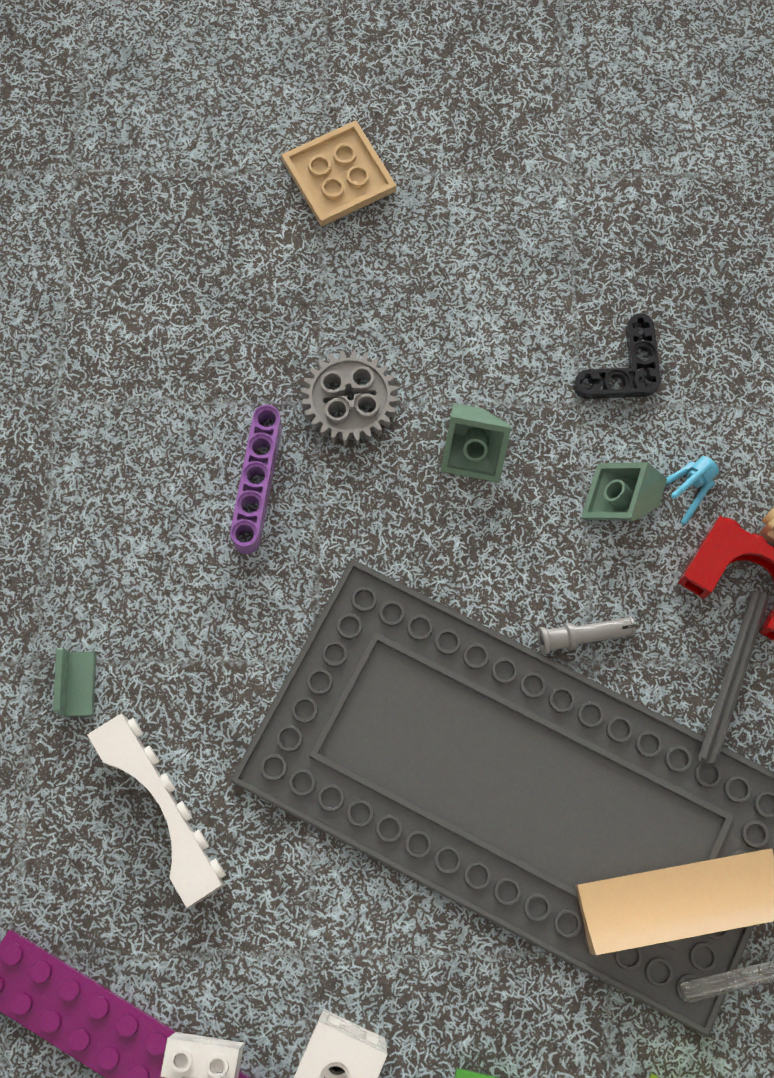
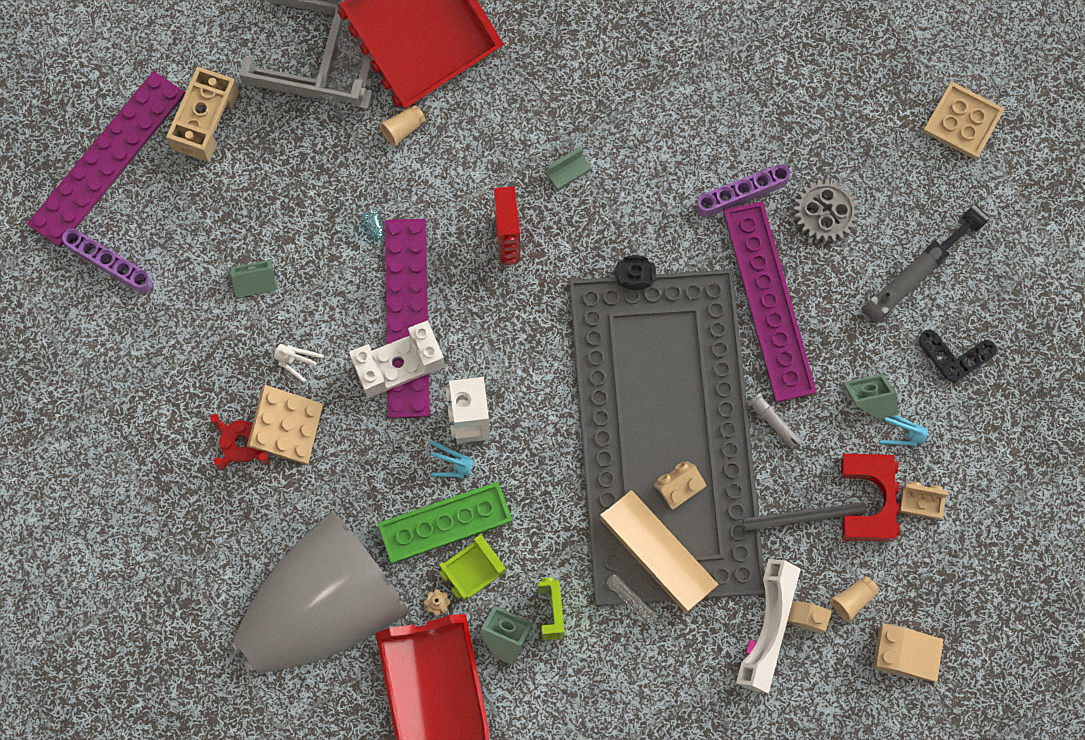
camera: 60 degrees right, 0 degrees up
white arch [87,713,226,908] -> none
sand green slope [440,403,512,483] -> none
none -> red arch [494,186,520,265]
none -> black tile [615,255,656,290]
none -> tan bracket [654,461,707,510]
none -> magenta plate [723,201,817,403]
none -> dark grey piece [861,204,991,324]

